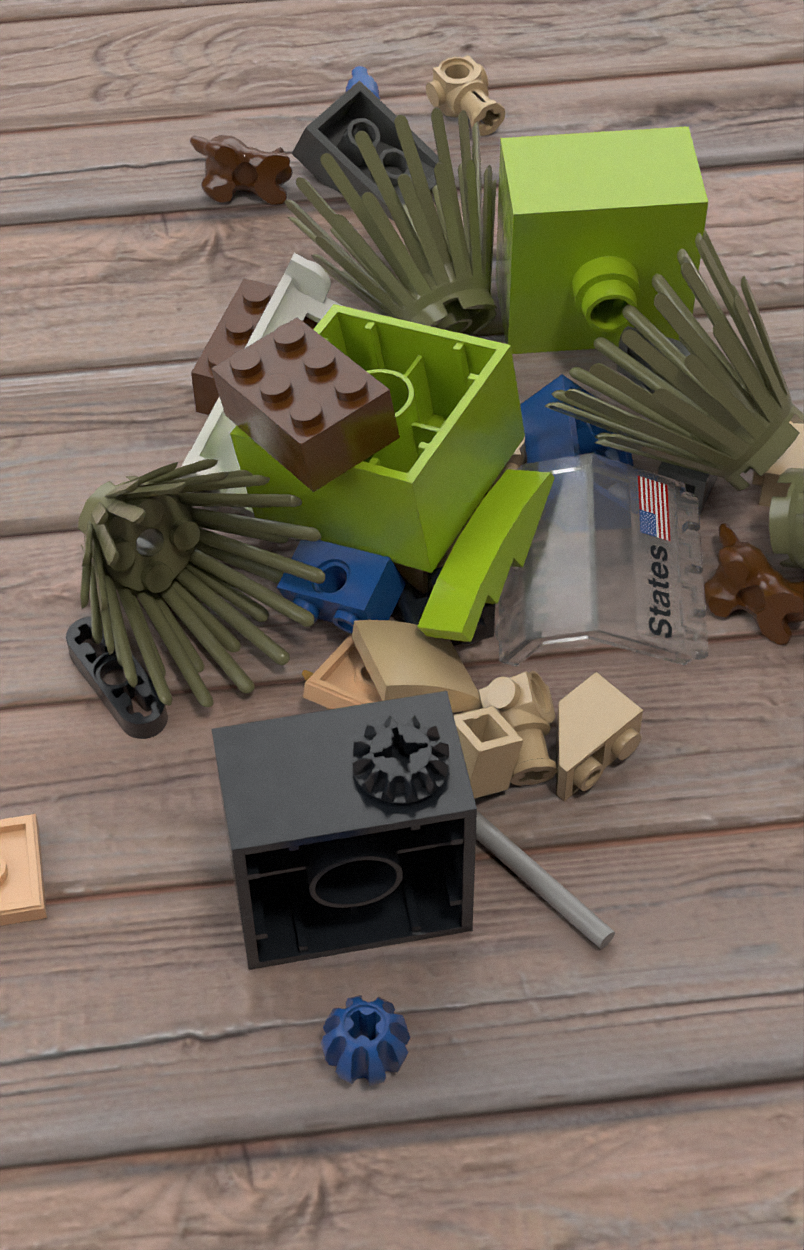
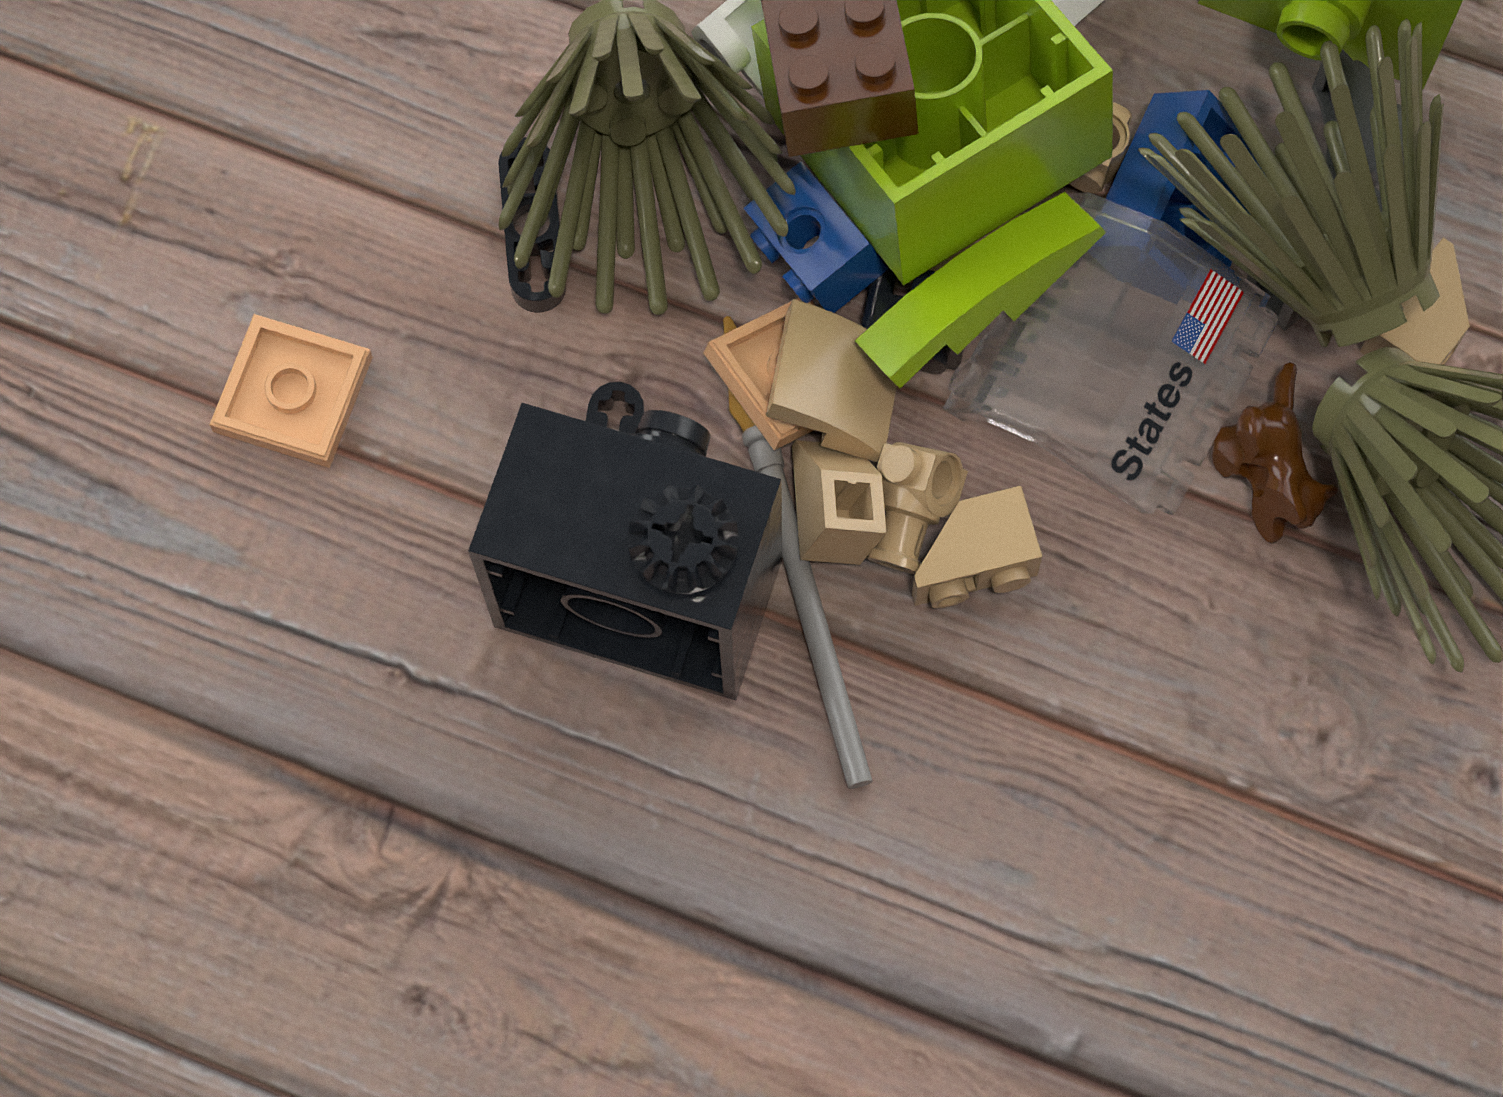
camera: 30 degrees right, 20 degrees up
blue piece [321,995,410,1086] -> none

